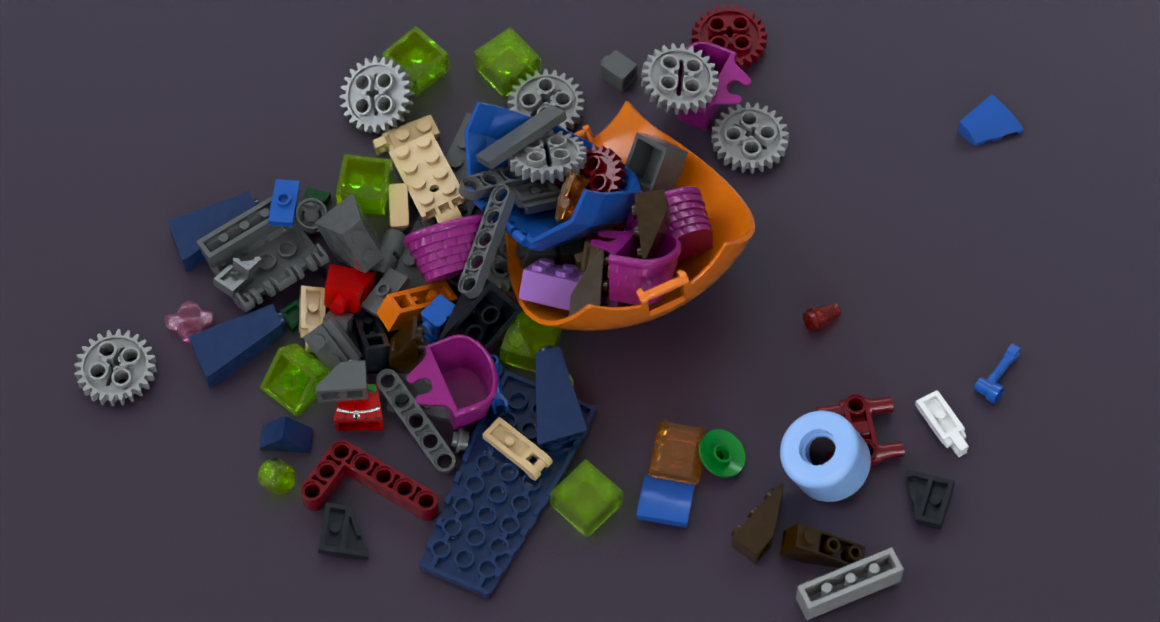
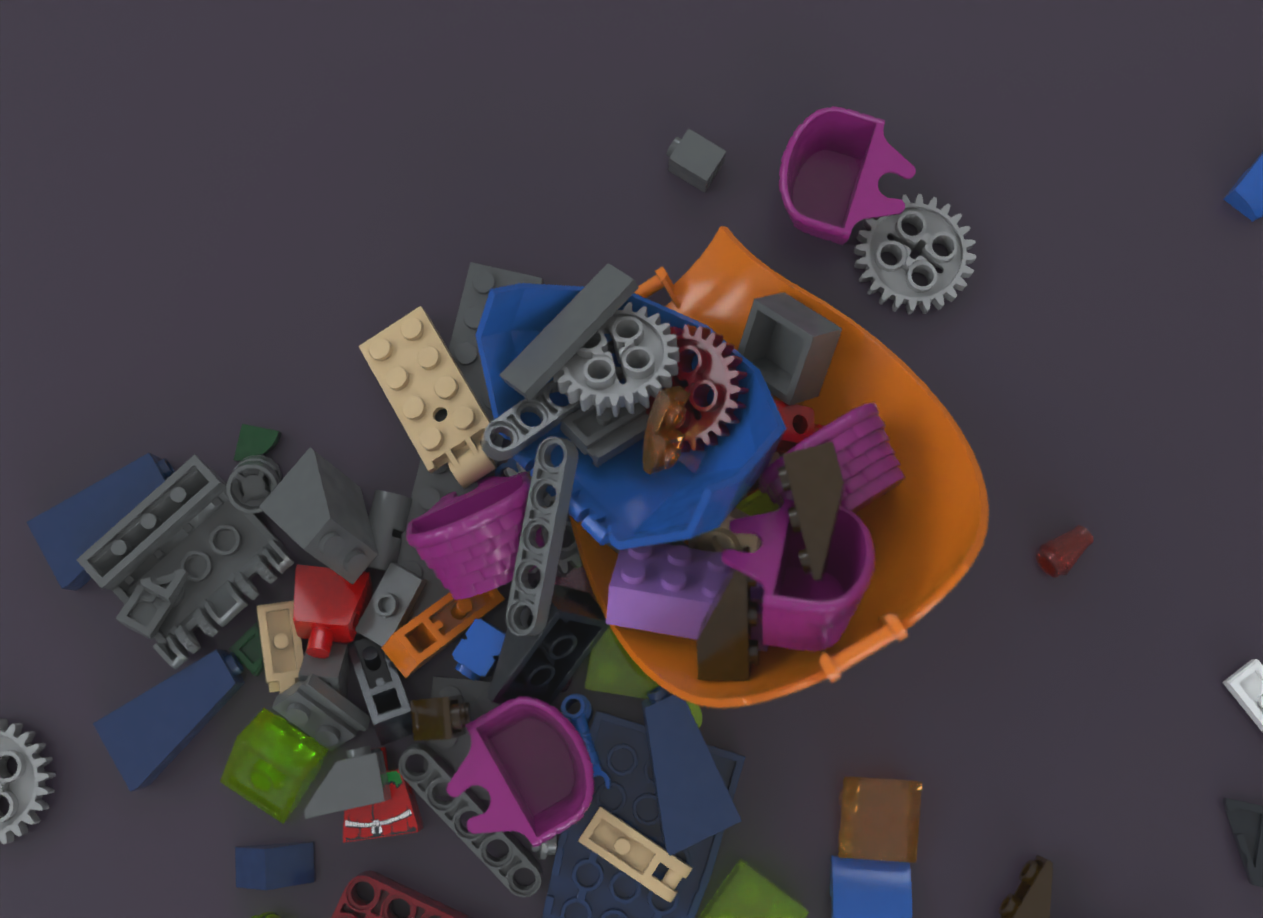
camera: 10 degrees left, 20 degrees up
clear pink plate [164,301,214,342] -> none
blue plate [268,179,301,227] -> none
clear neon green piece [335,154,394,215] -> none
light grey gear [340,56,414,134] -> none
tan hinge [373,114,440,155] -> none
clear neon green piece [382,26,450,97] -> none
tan slope [388,183,409,232] -> none
clear neon green piece [474,27,541,98] -> none
light grey gear [508,69,584,130] -> none
light grey gear [640,43,719,115] -> none
dark red gear [691,4,767,71] -> none
green dish [699,429,746,478] -> none
light blue piece [780,411,871,502] -> none
dark red piece [816,394,905,469] -> none

